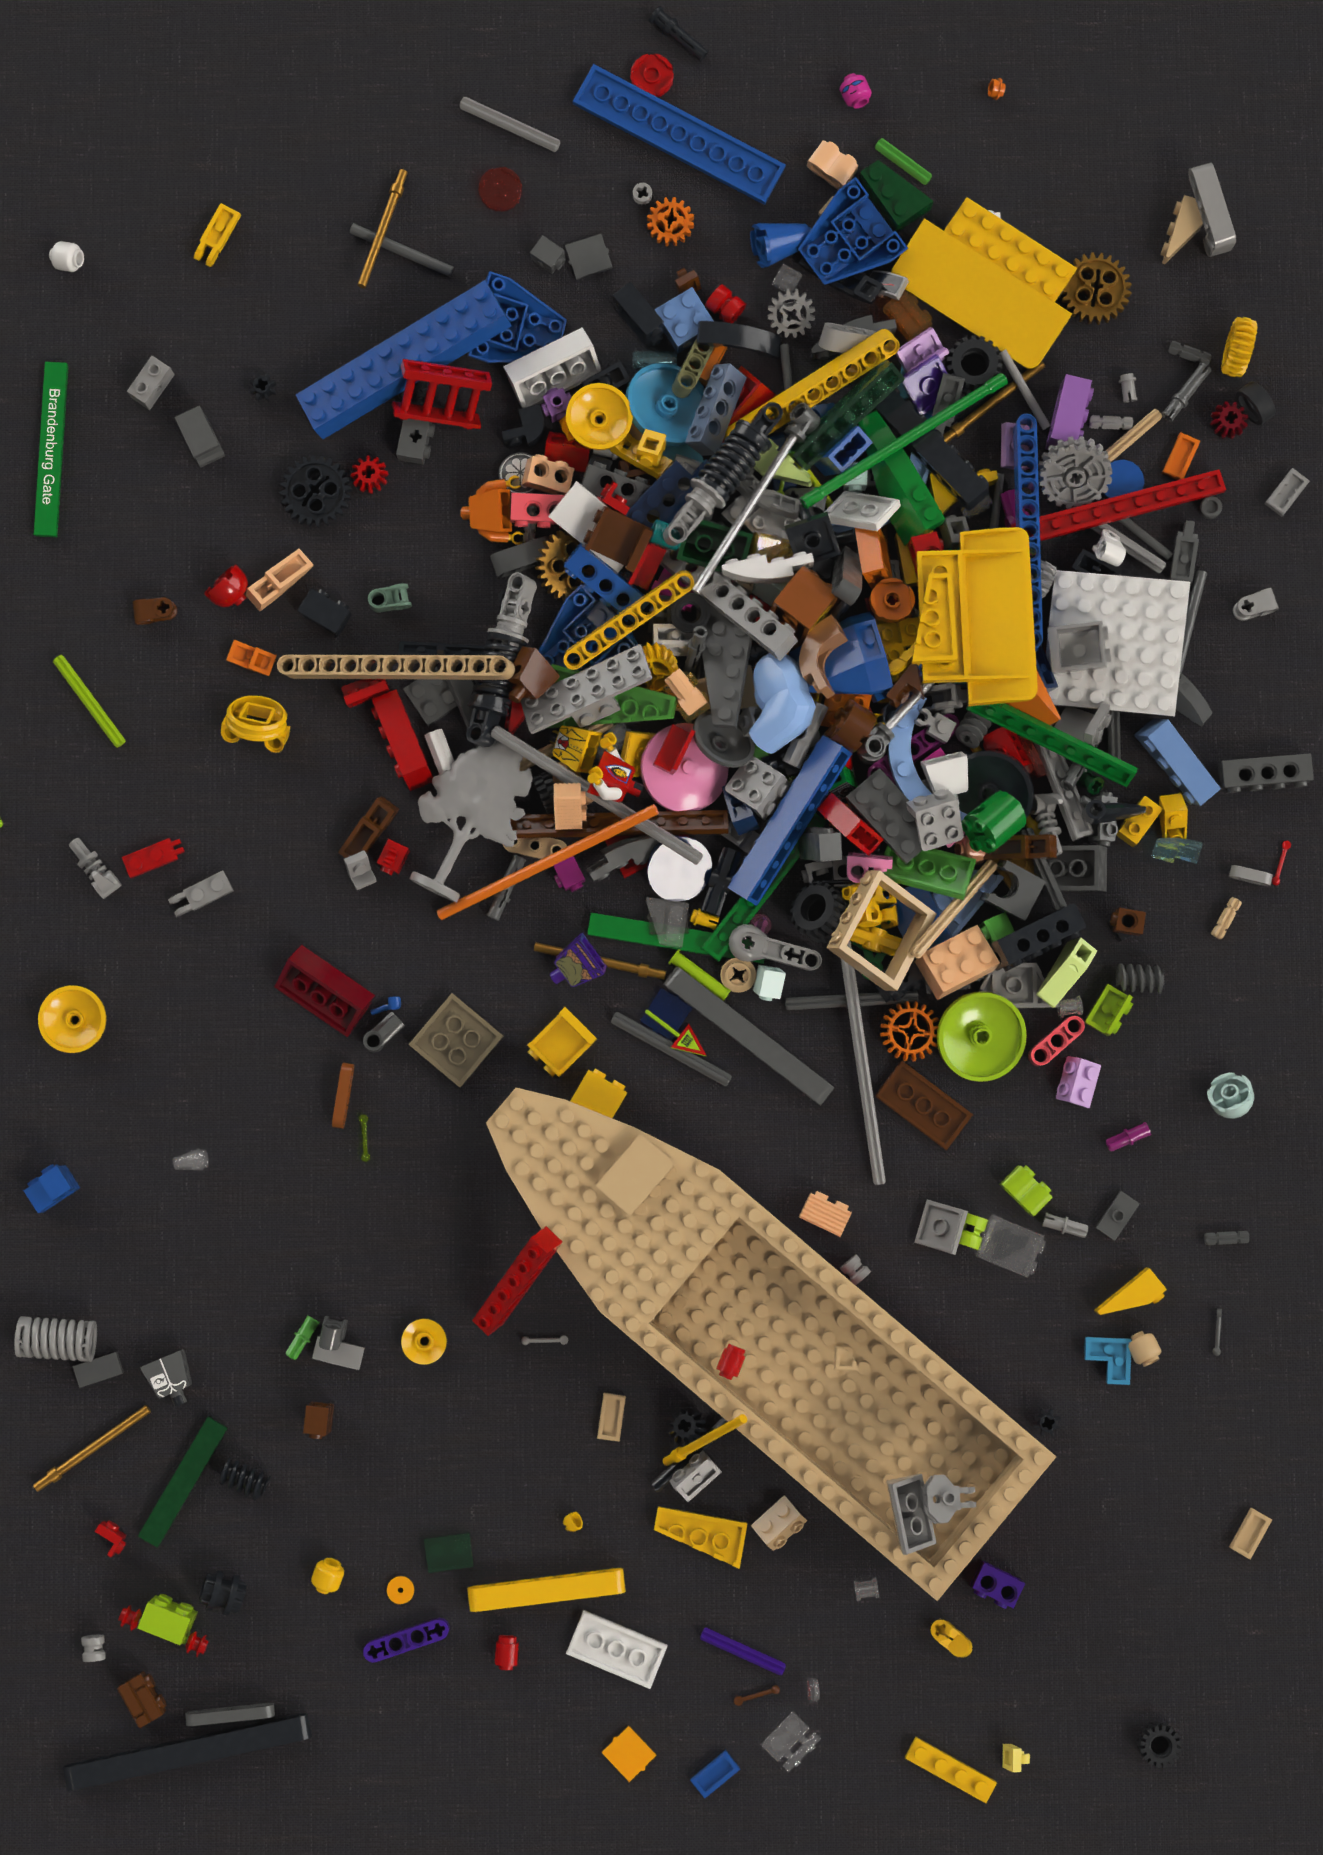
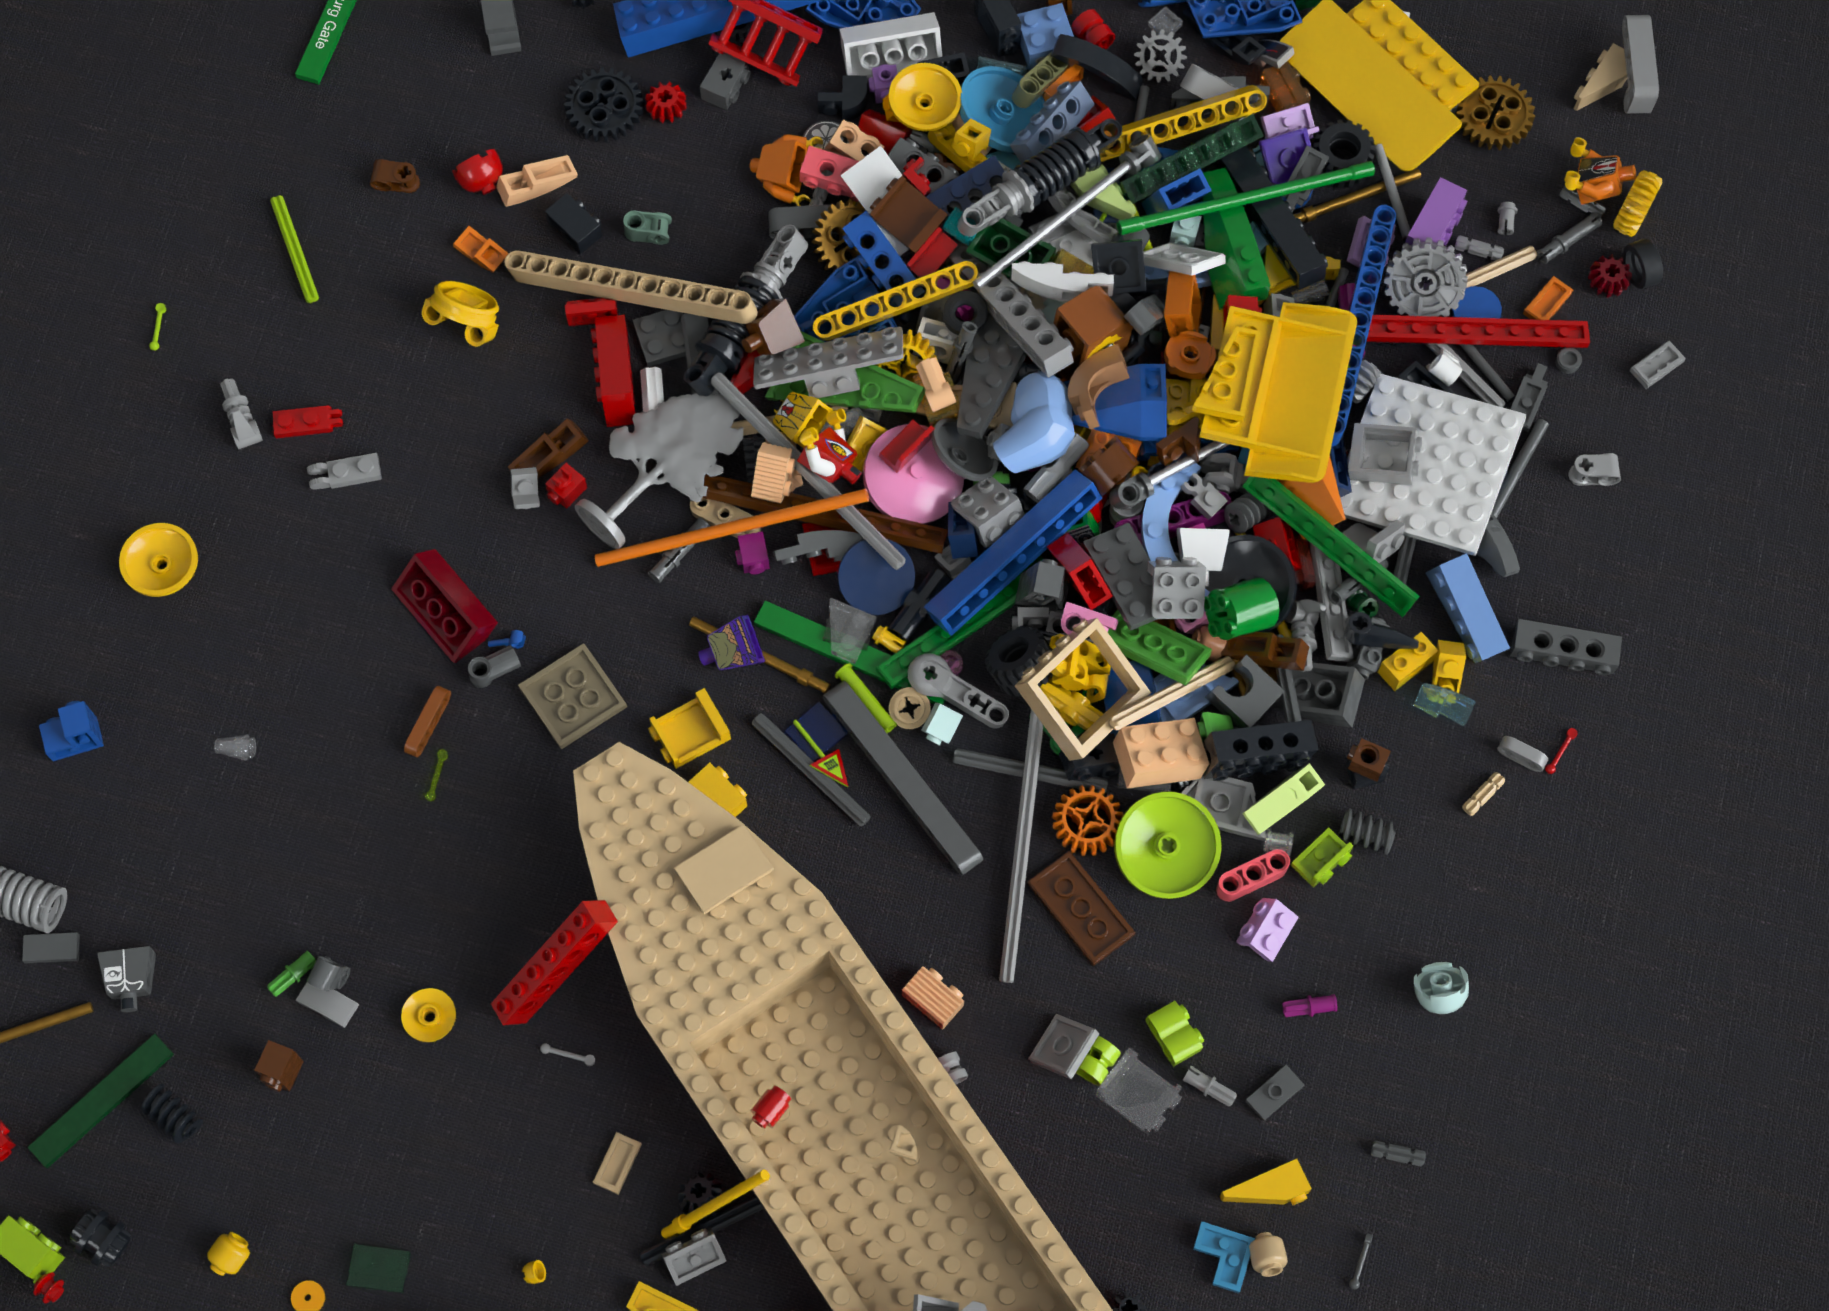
camera: 15 degrees right, 15 degrees down
none -> torso [1564,137,1637,205]

